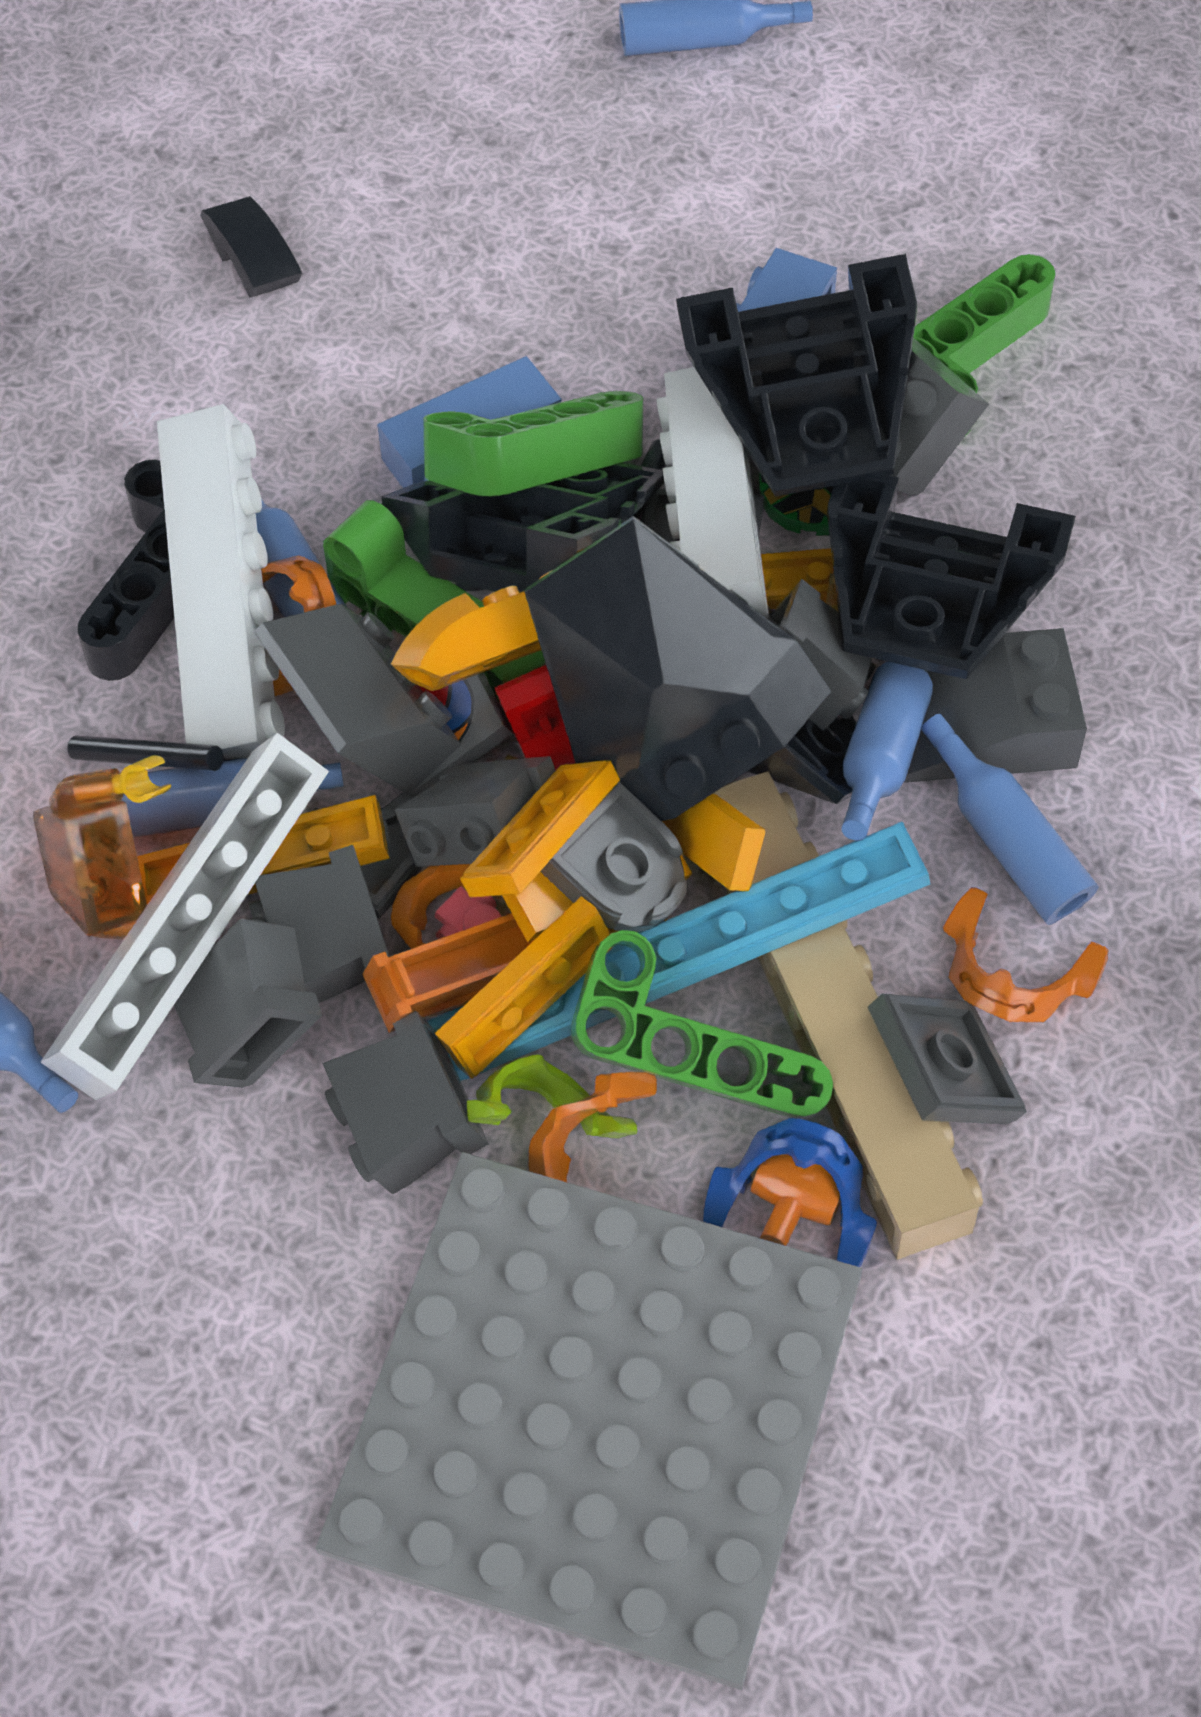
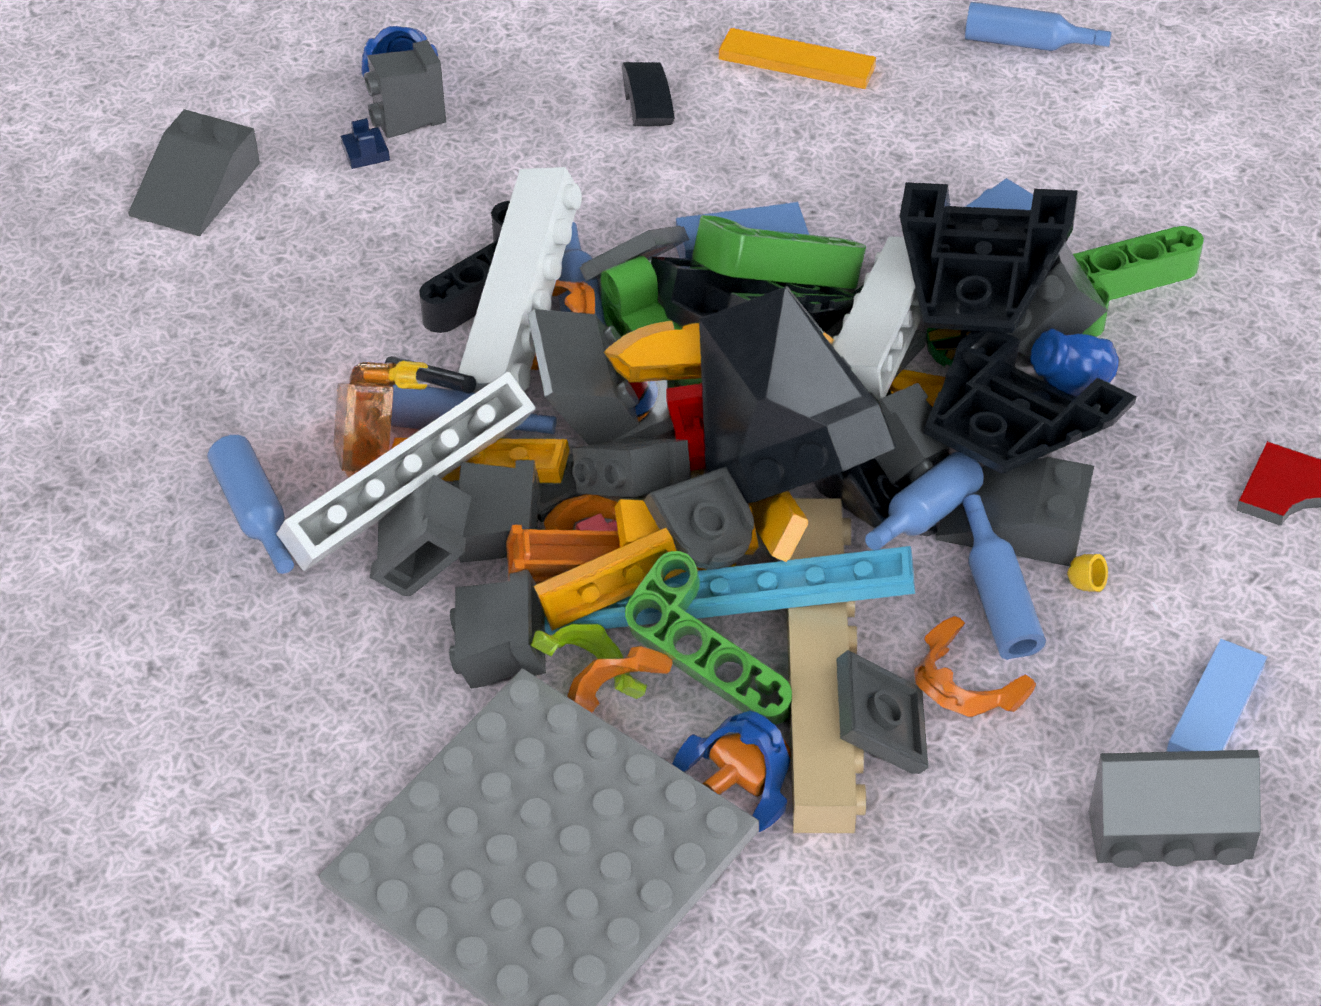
camera: 20 degrees right, 10 degrees down
light orange tile [460,760,620,897] -> none
none -> dark grey tile [580,226,690,281]
none -> light orange tile [719,28,876,89]
none -> blue hair [1030,328,1119,397]
none -> yellow hinge [1067,554,1108,592]

